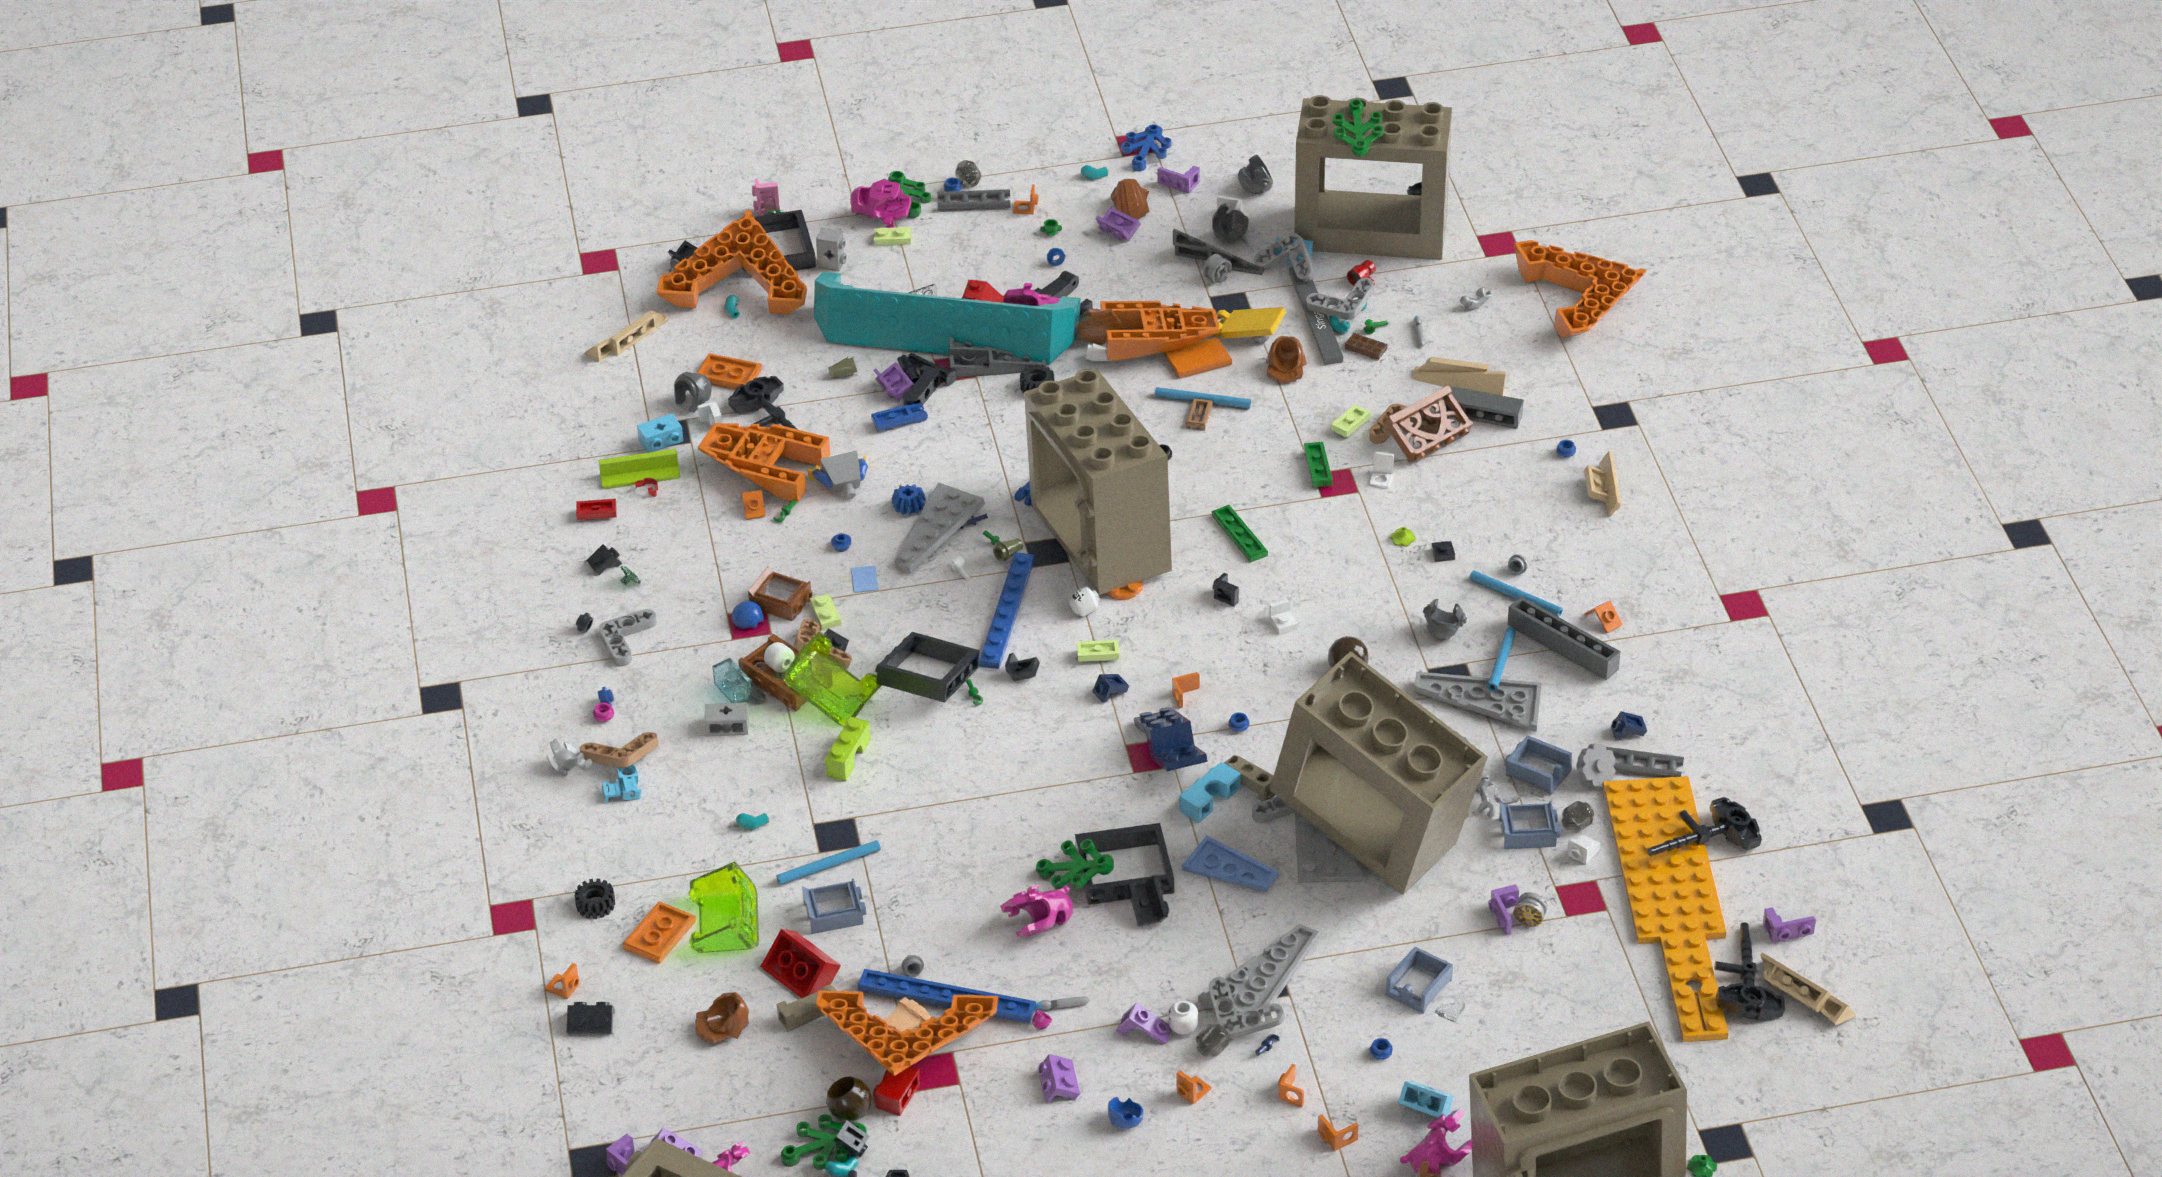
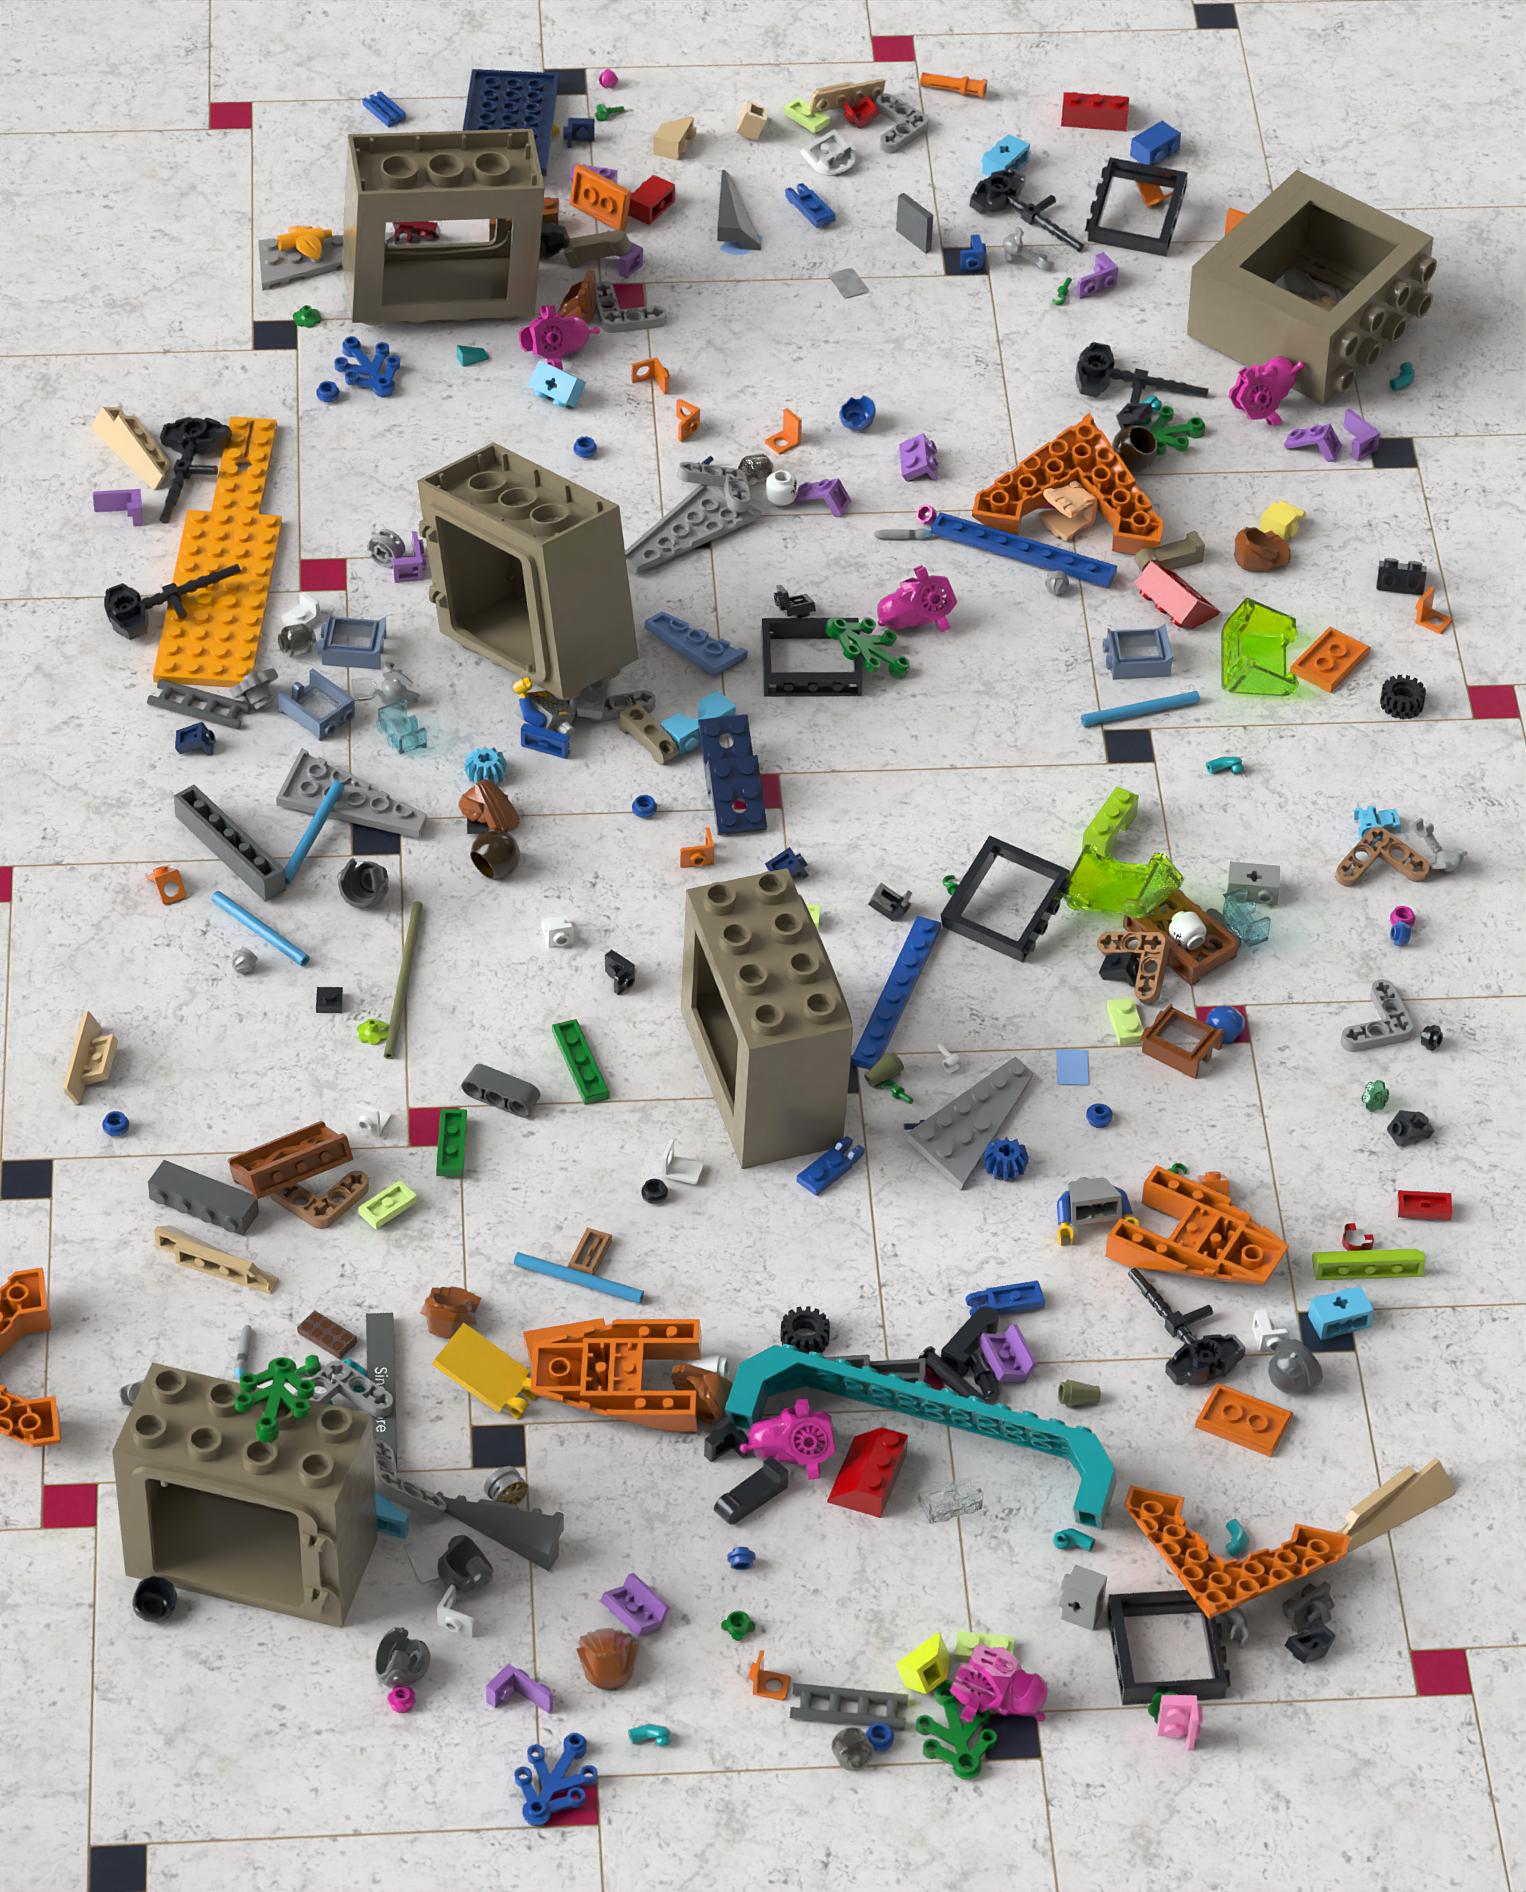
camera: 175 degrees left, 5 degrees up
none -> olive piece [384,901,423,1059]
none -> dark grey beam [461,1064,541,1117]
none -> neon yellow slope [896,1633,950,1694]
none -> light yellow brick [1260,500,1306,541]

